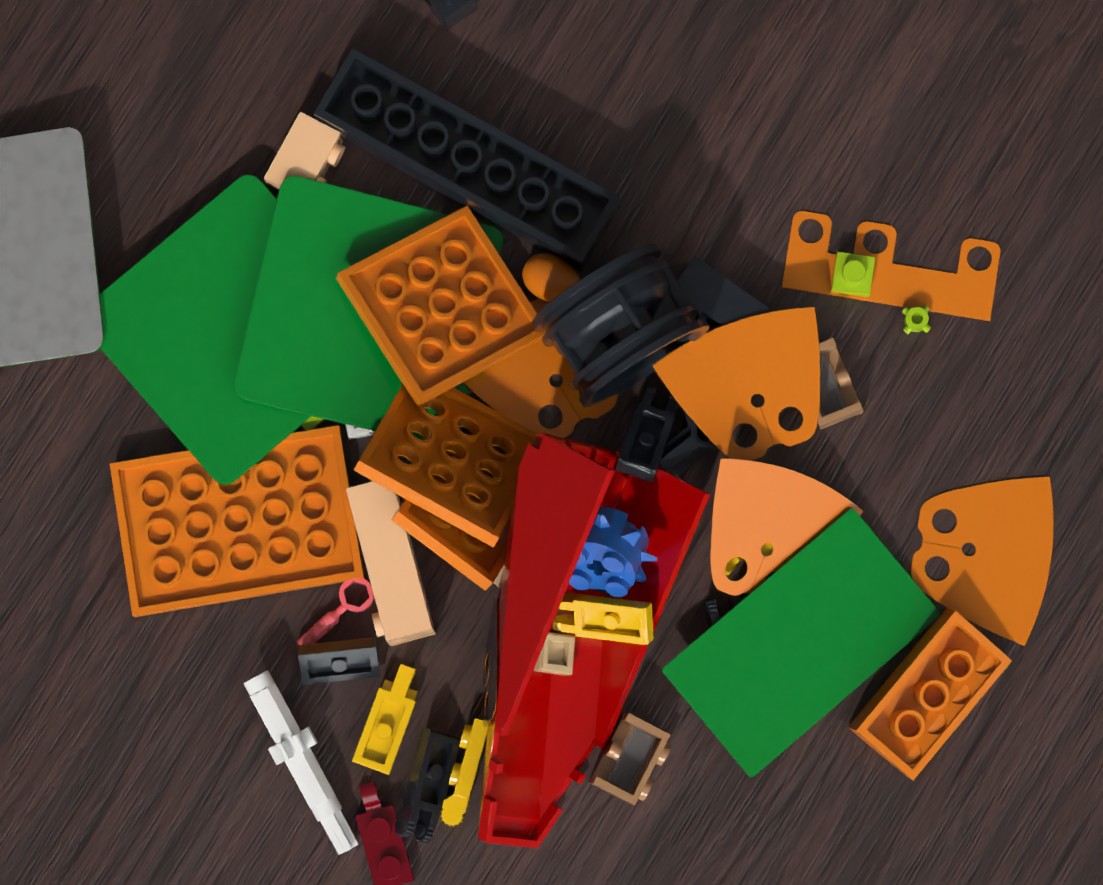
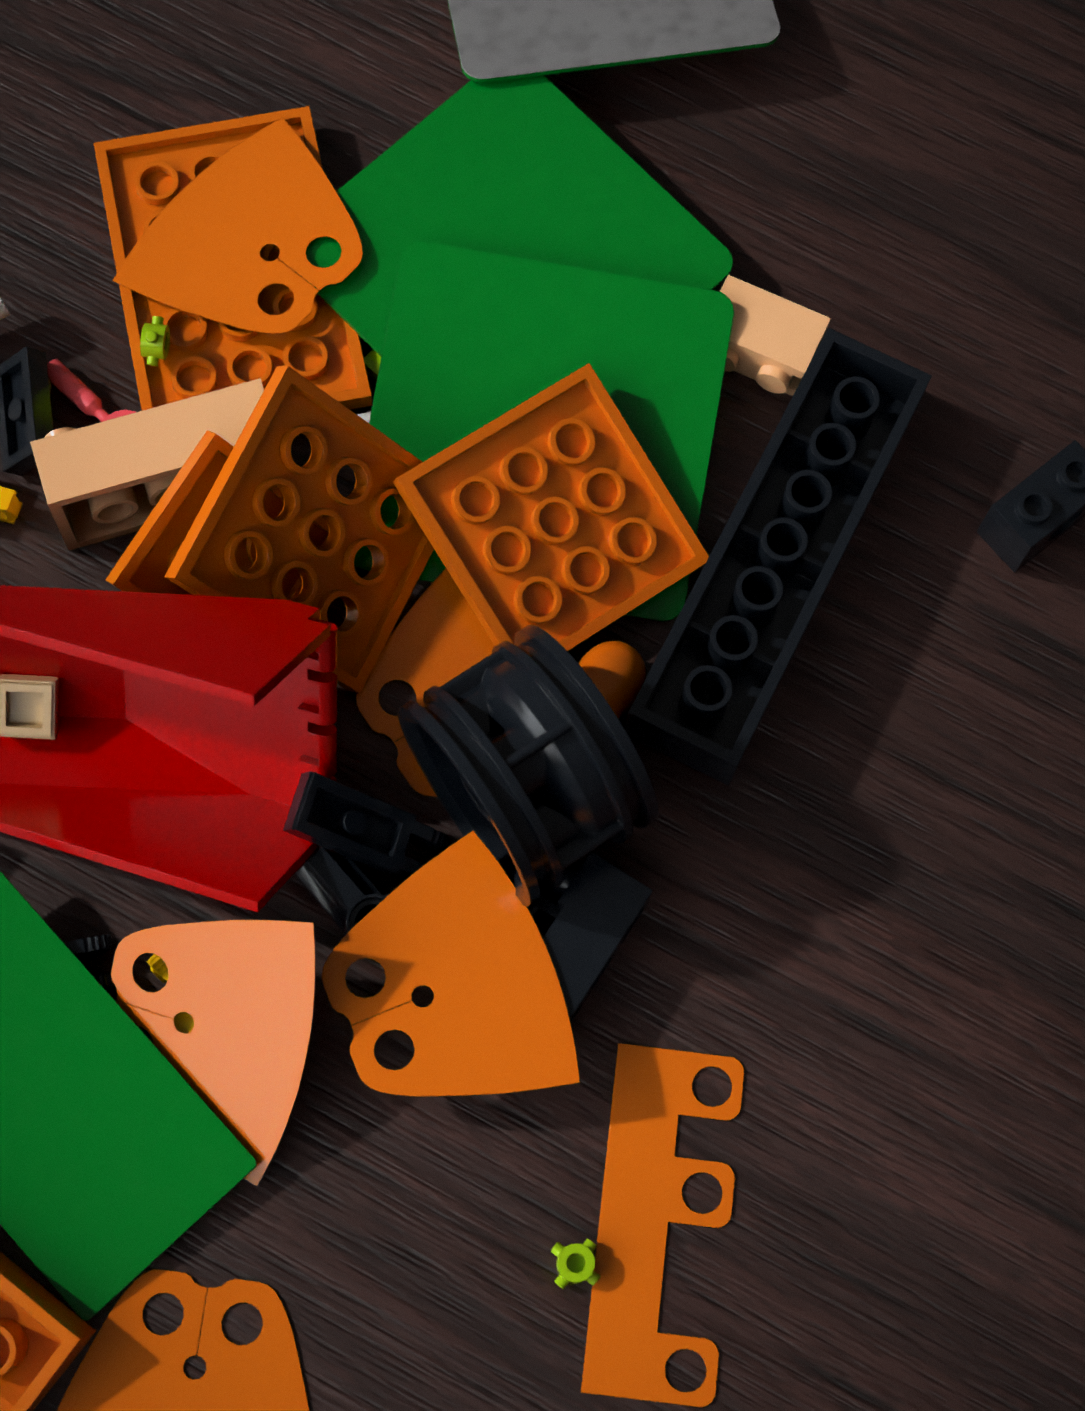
camera: 80 degrees right, 10 degrees down
yellow hinge [551,592,654,645] -> none
blue brick [569,507,658,598] -> none
medium nougat window [817,338,863,430] -> none
lime plate [831,252,875,297] -> none
none -> orange piece [112,117,363,334]
none -> lime piece [140,316,170,366]

